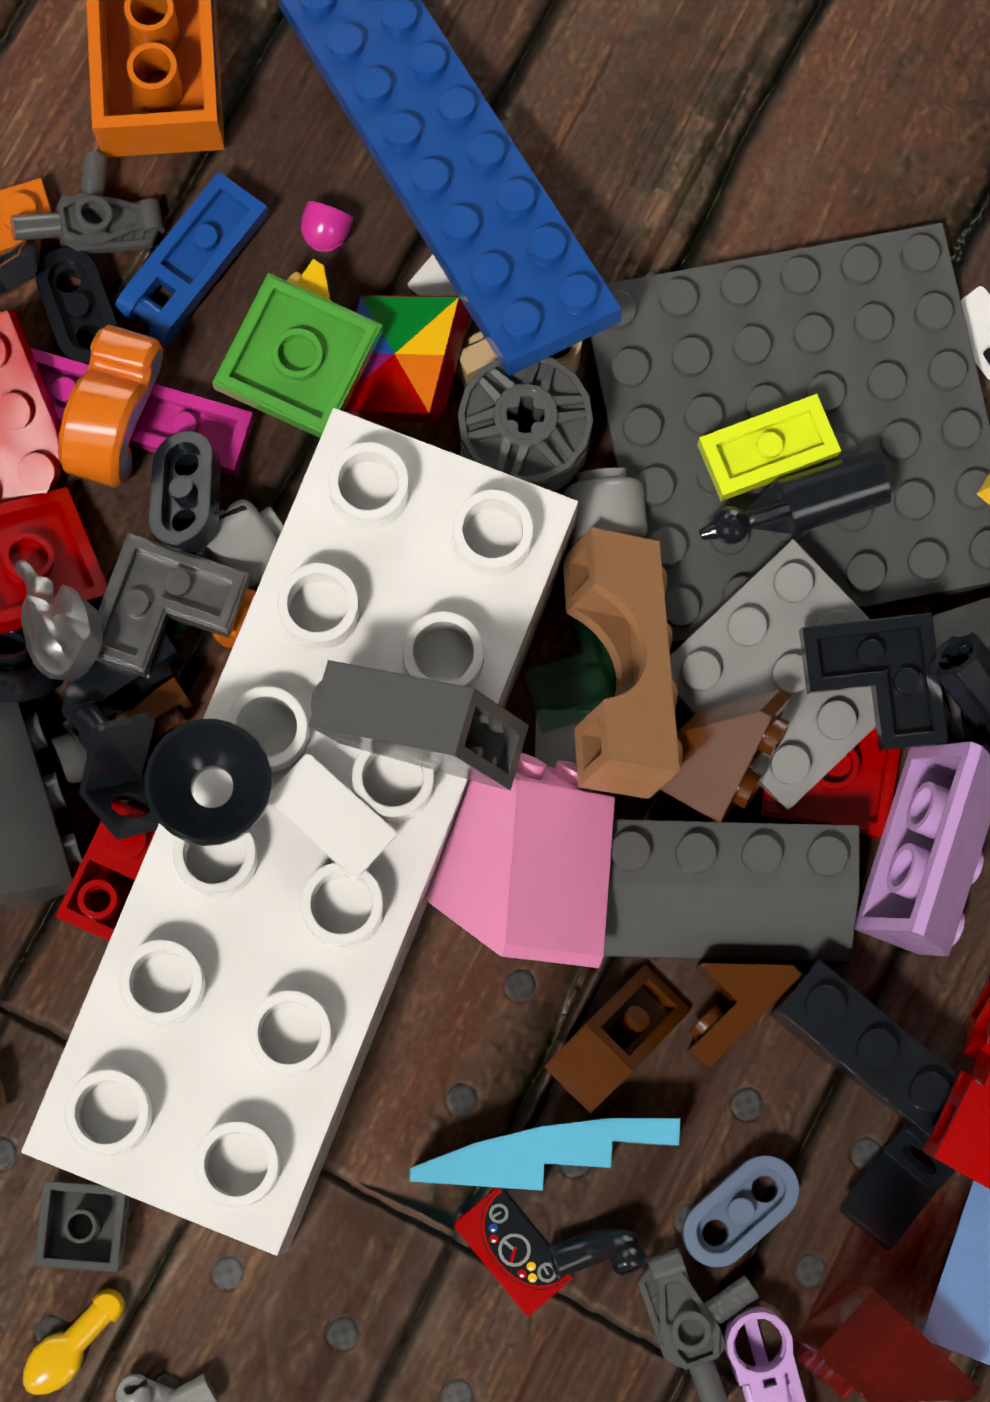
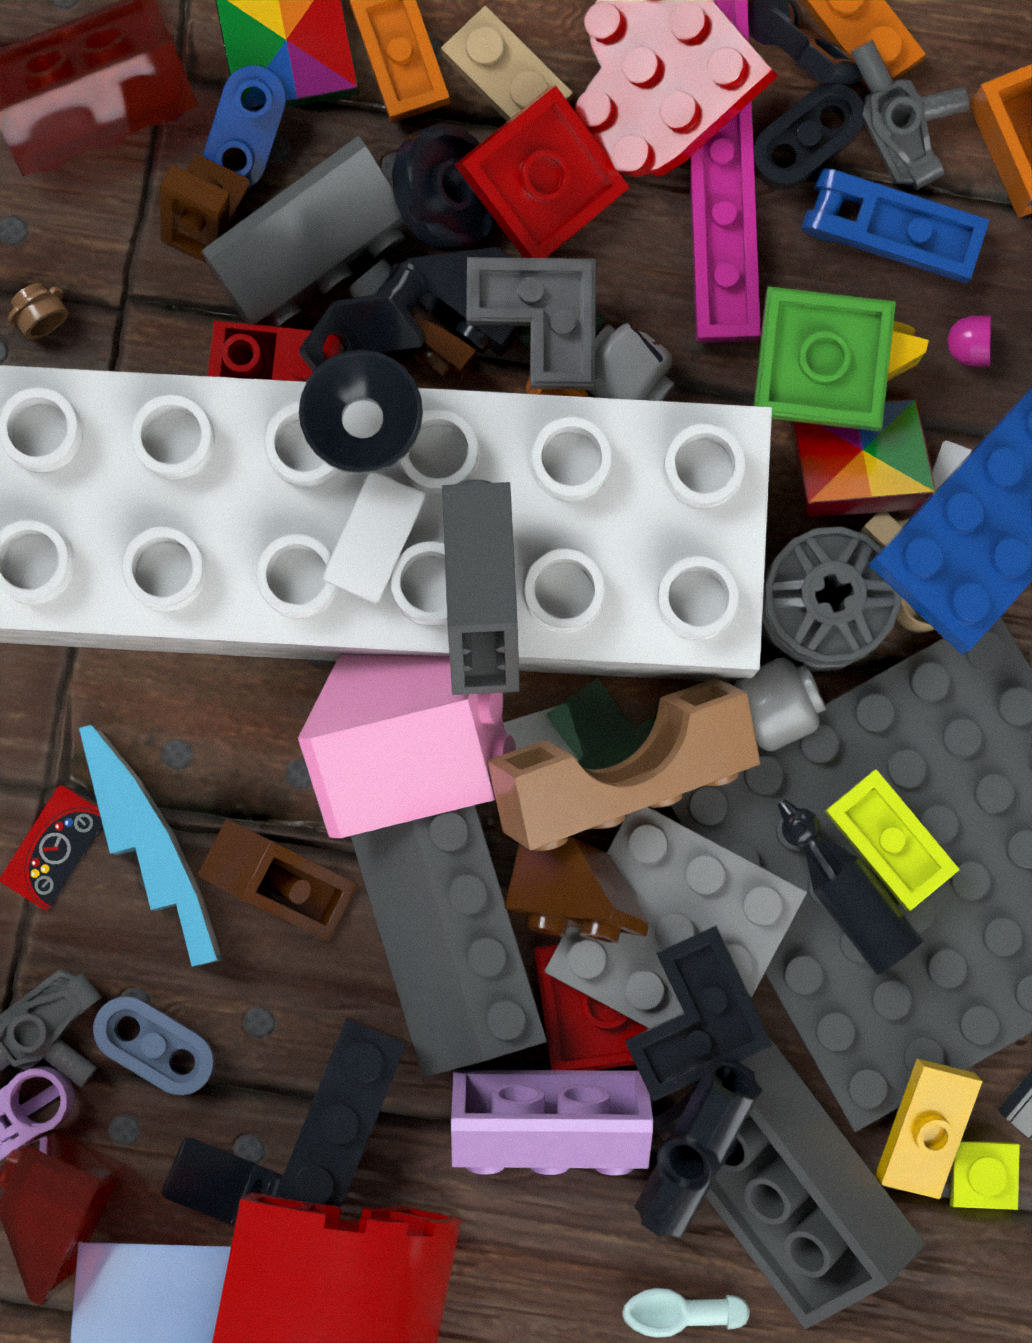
camera: 70 degrees right, 5 degrees up
flat silver piece [15,560,103,681] -> none
orange animal [58,324,163,488] -> none
black plate [149,431,221,554] -> none
black arm [547,1227,647,1278] -> none
reddish brown slope [686,963,802,1070] -> none

